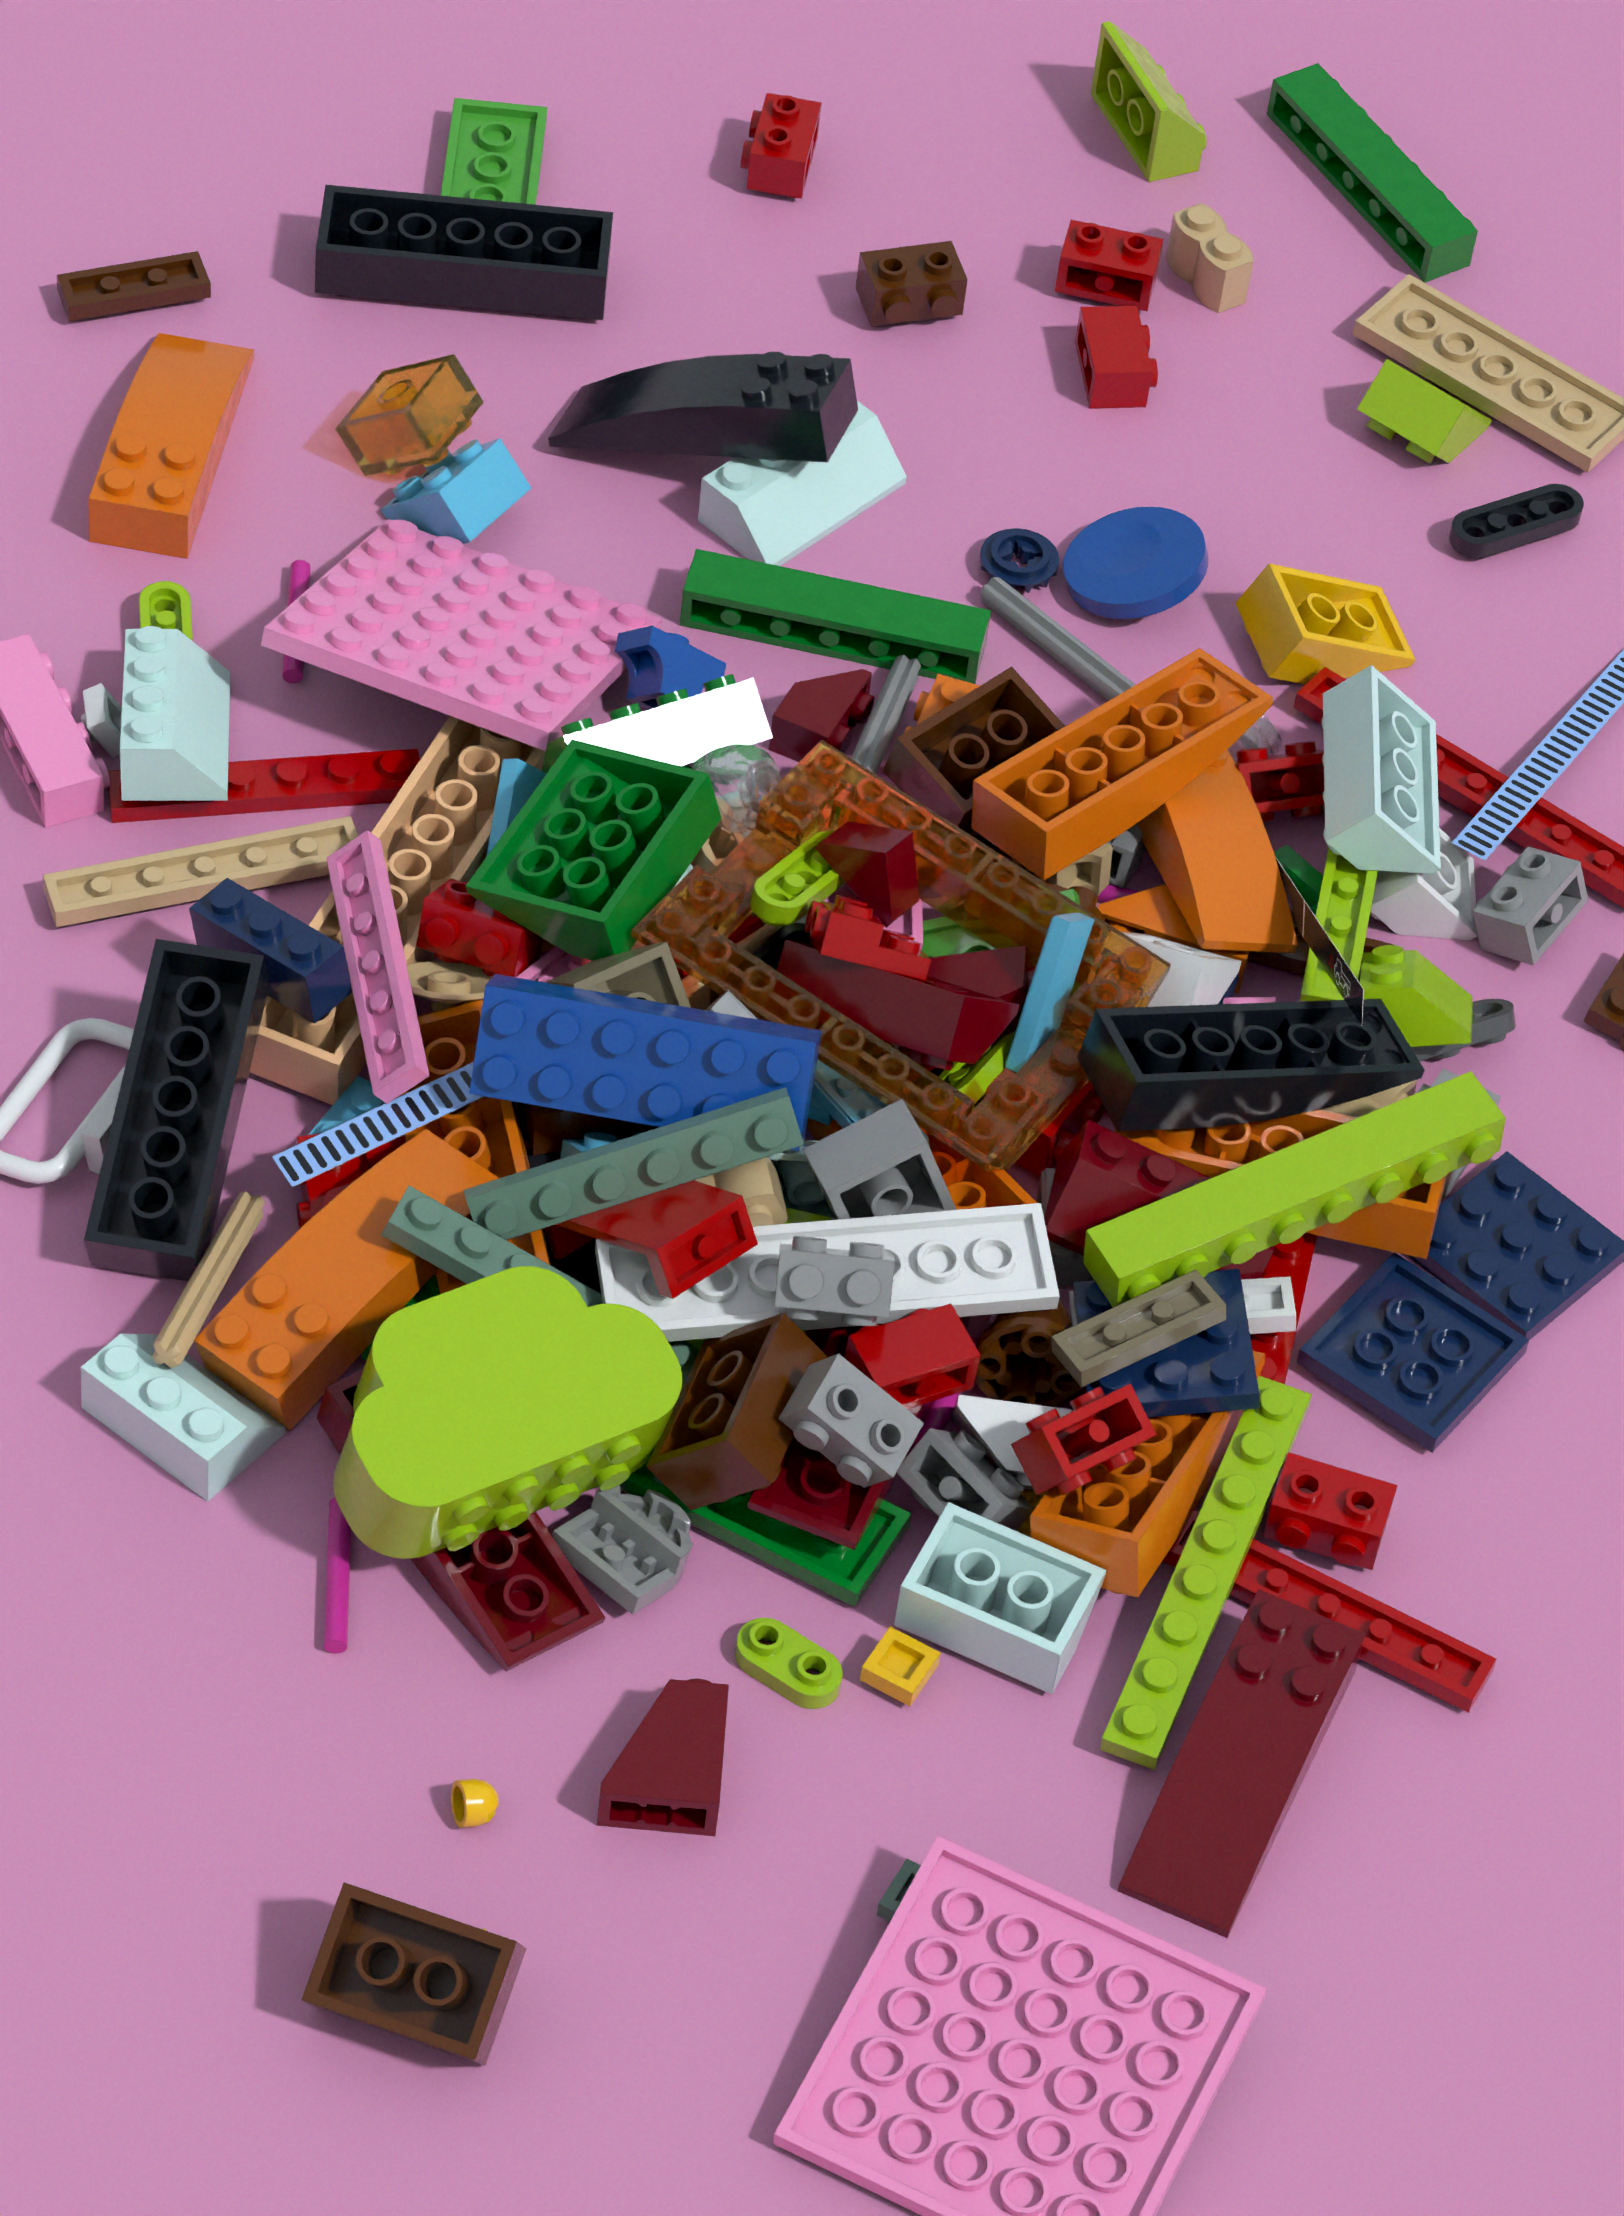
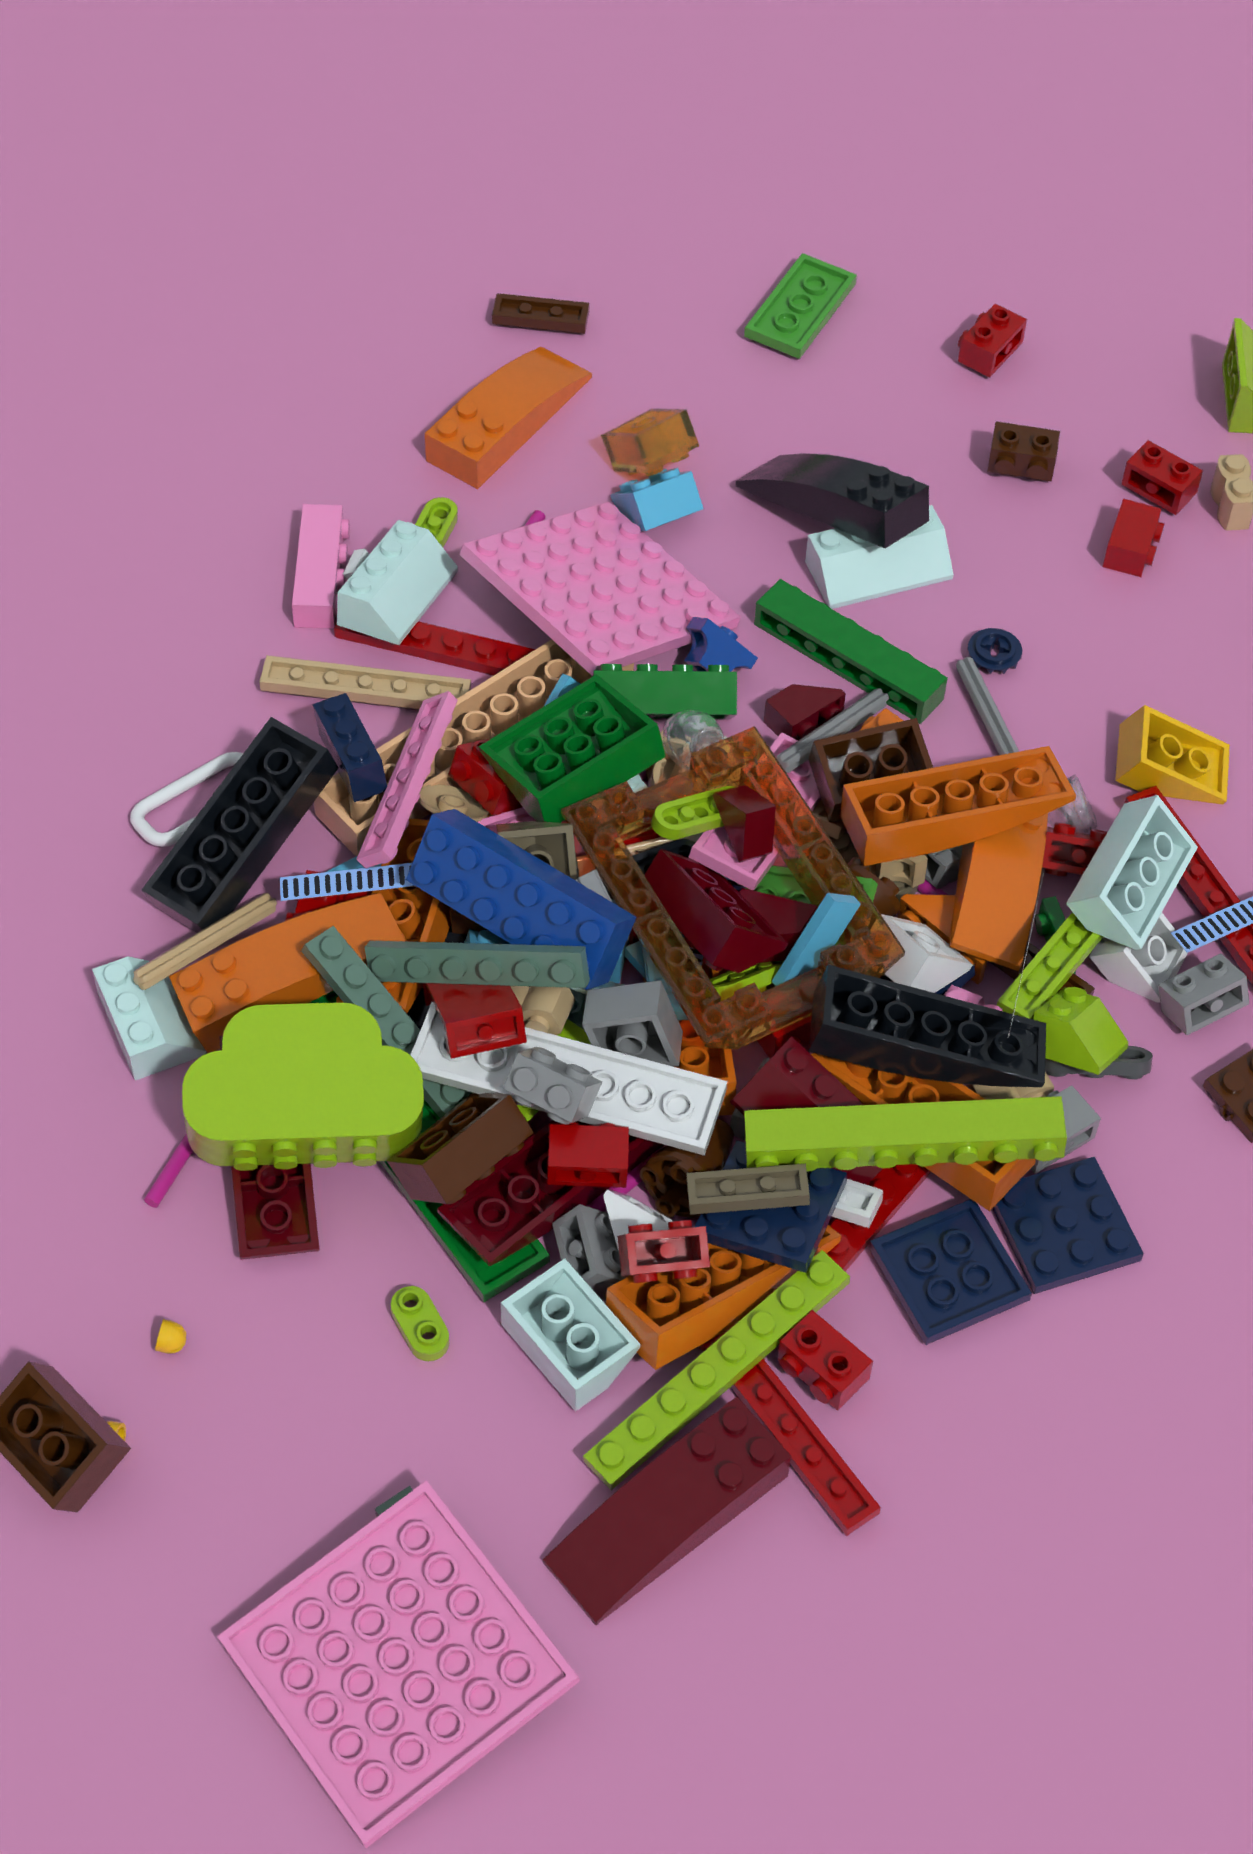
camera: 30 degrees right, 5 degrees up
black brick [315,185,613,320] -> none
light grey slope [552,1485,693,1615] -> none
dark red slope [597,1678,729,1836] -> none
light grey brick [778,1354,924,1488] -> none
red plate [804,895,931,981] -> none
yellow plate [860,1626,941,1706] -> none
blue piece [1063,507,1209,619] -> none

